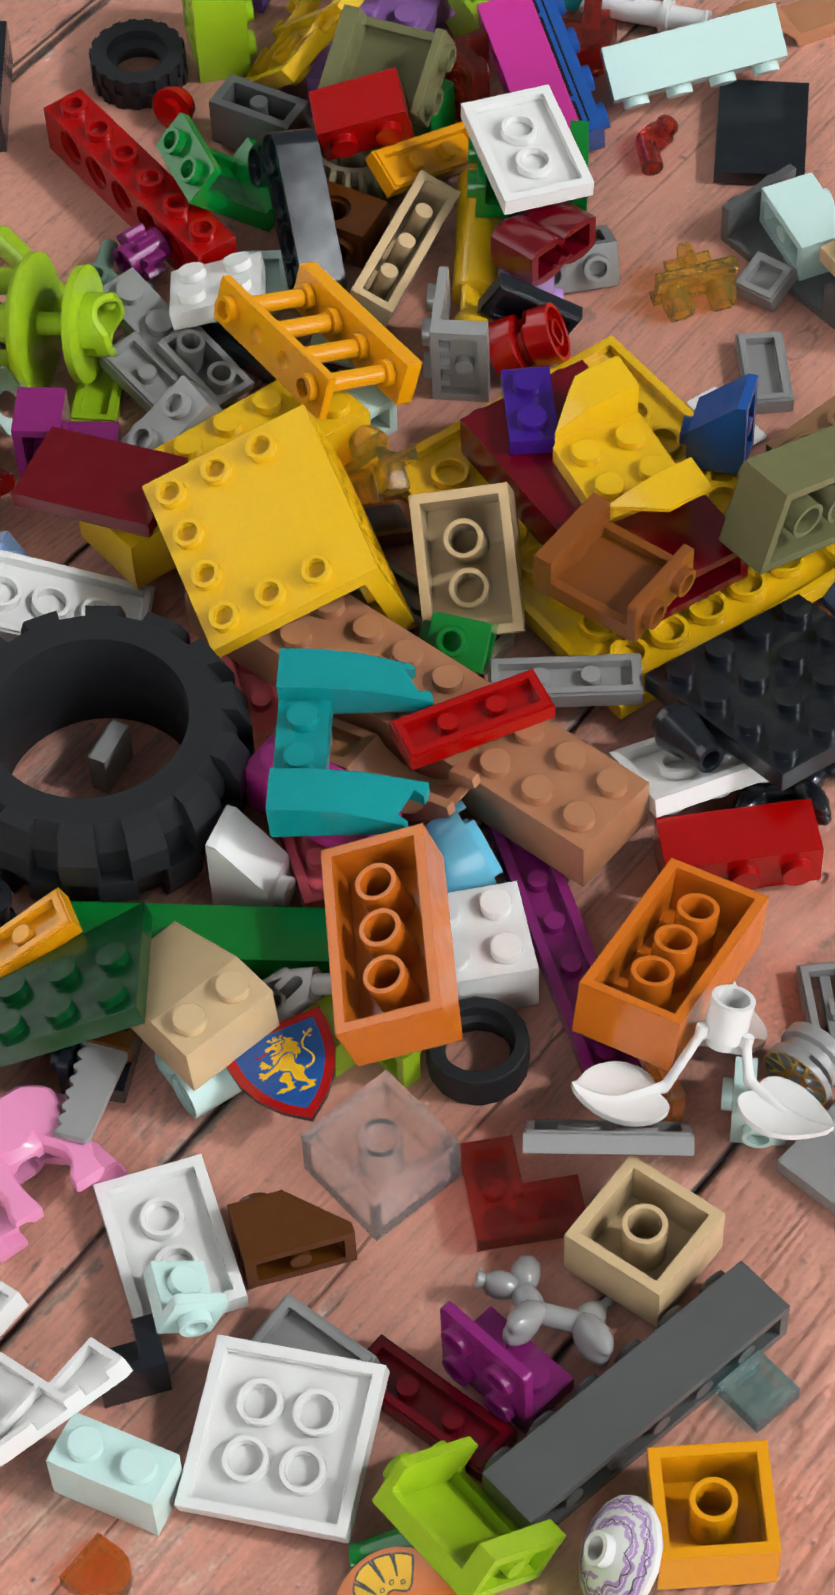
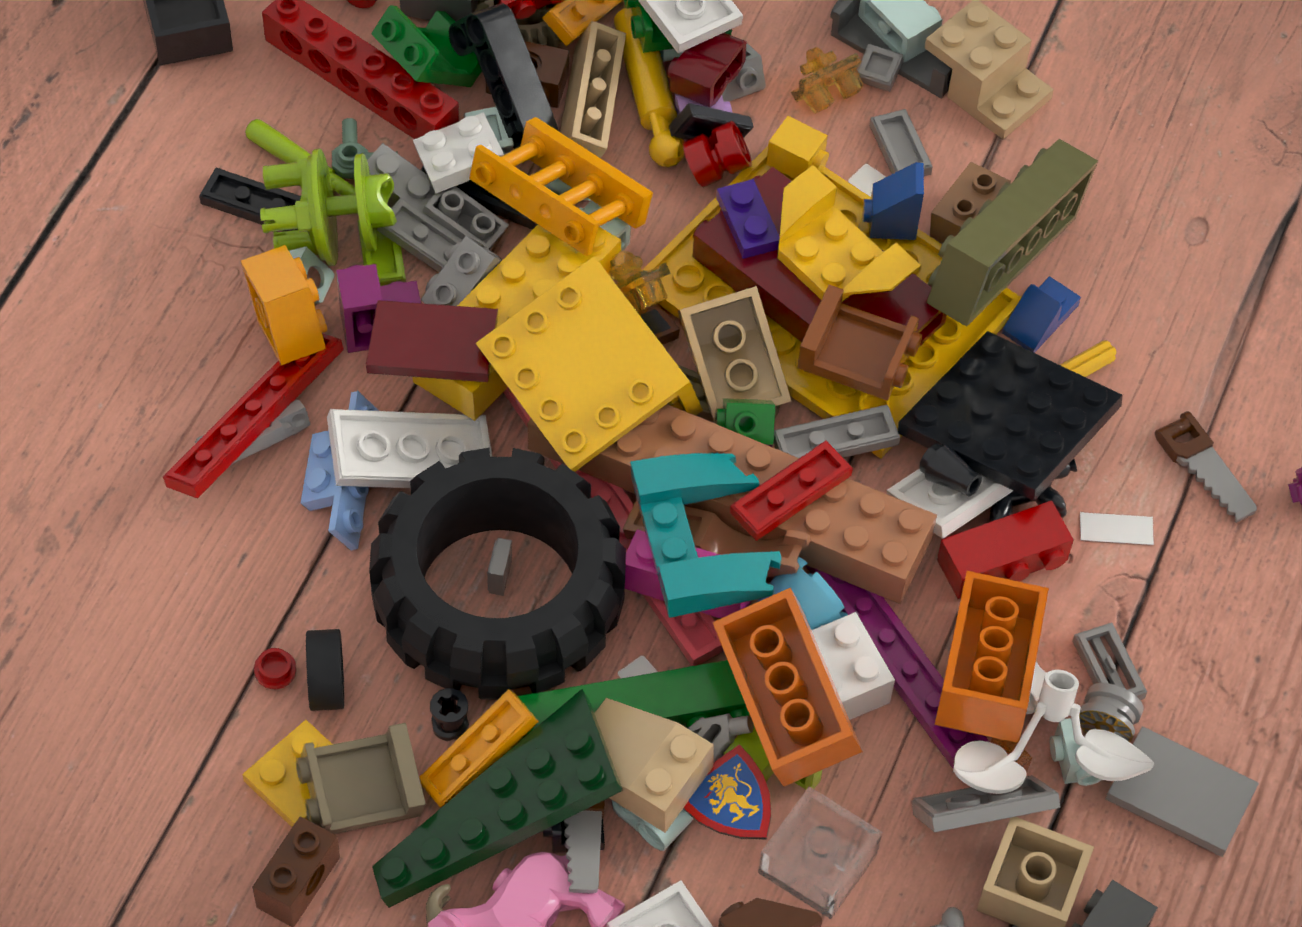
camera: 20 degrees left, 5 degrees up
magenta gear [113,223,171,281] -> none
white slope [205,805,296,907] -> none
light grey bracket [421,266,491,402] -> none
black tyre [426,996,530,1106] -> none
clear red plate [457,1135,585,1252] -> none
none -> yellow brick [766,116,829,179]

